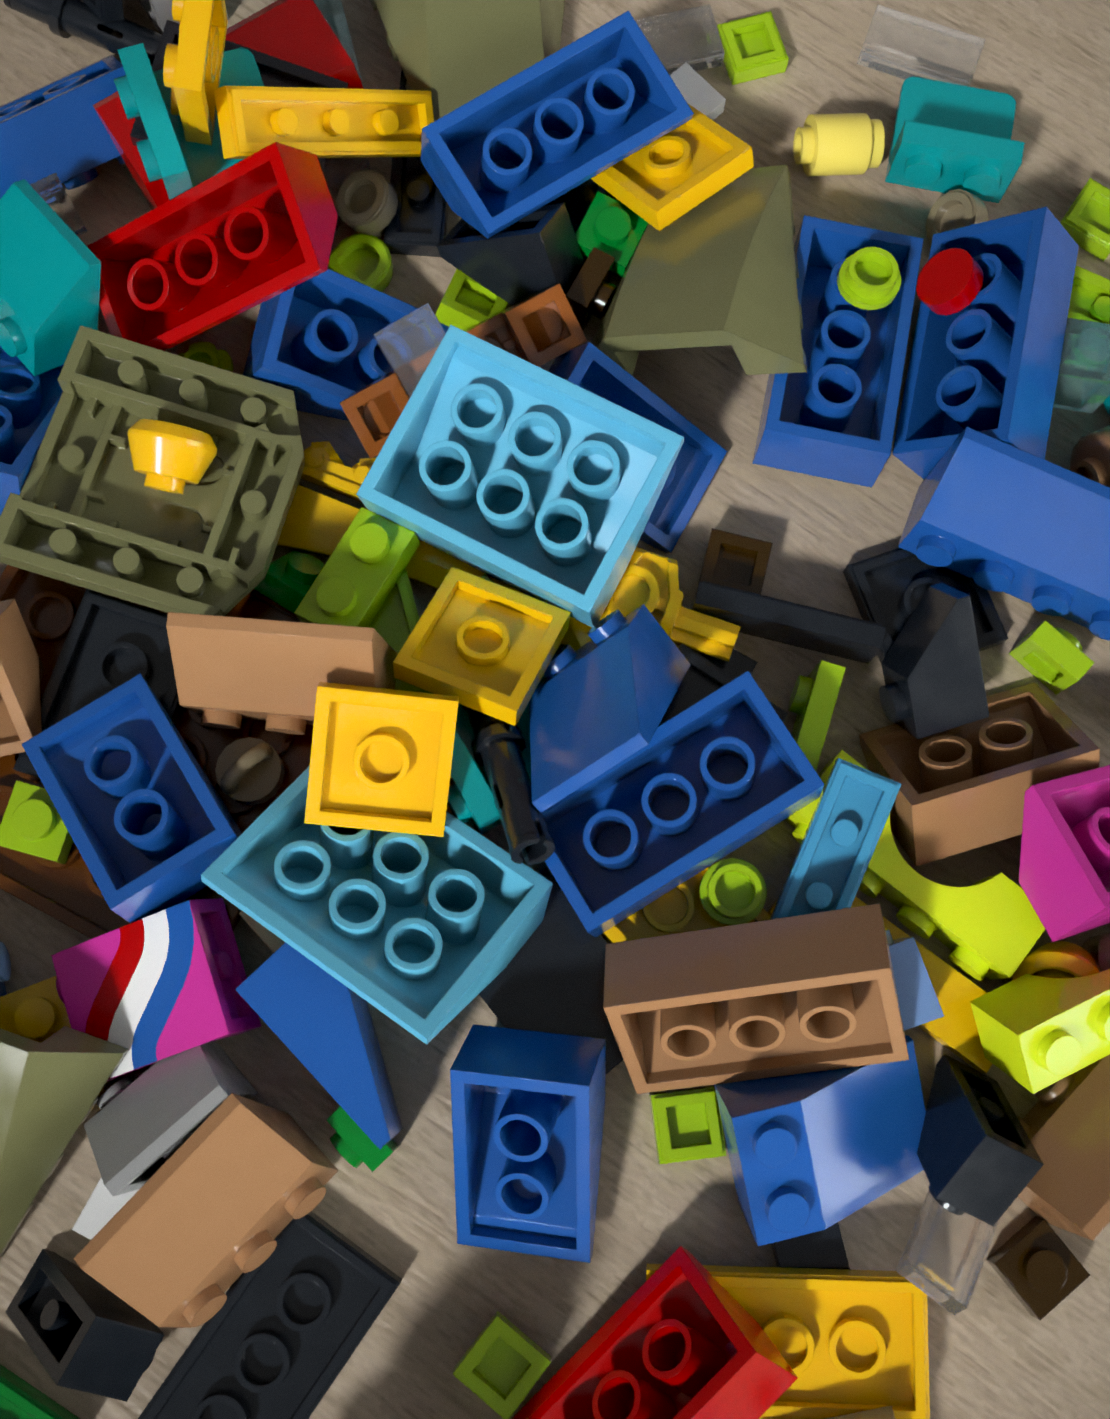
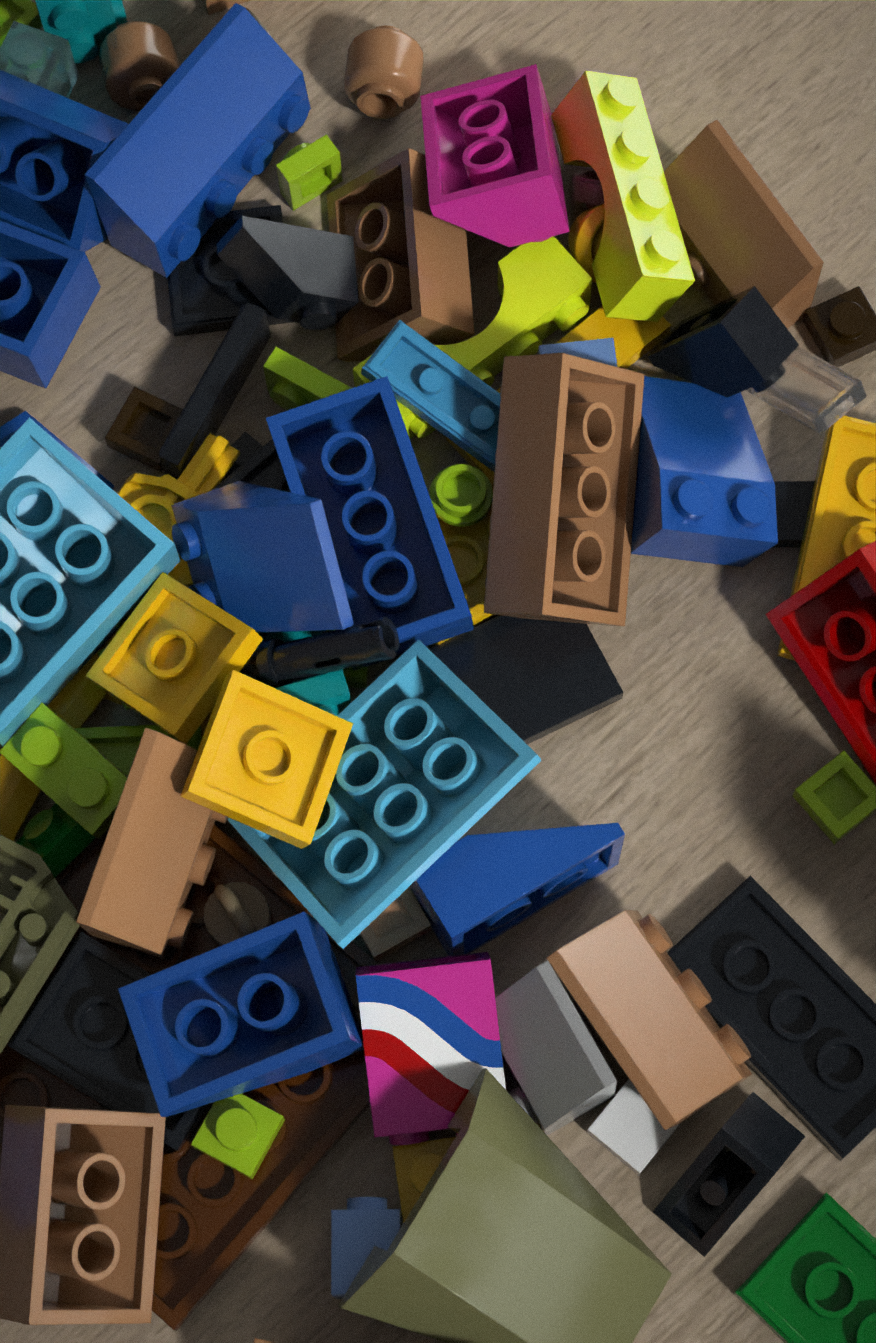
camera: 70 degrees left, 5 degrees down
green plate [326,1106,399,1172] -> none
blue slope [450,1024,606,1263] -> none
lime tile [649,1086,726,1164] -> none

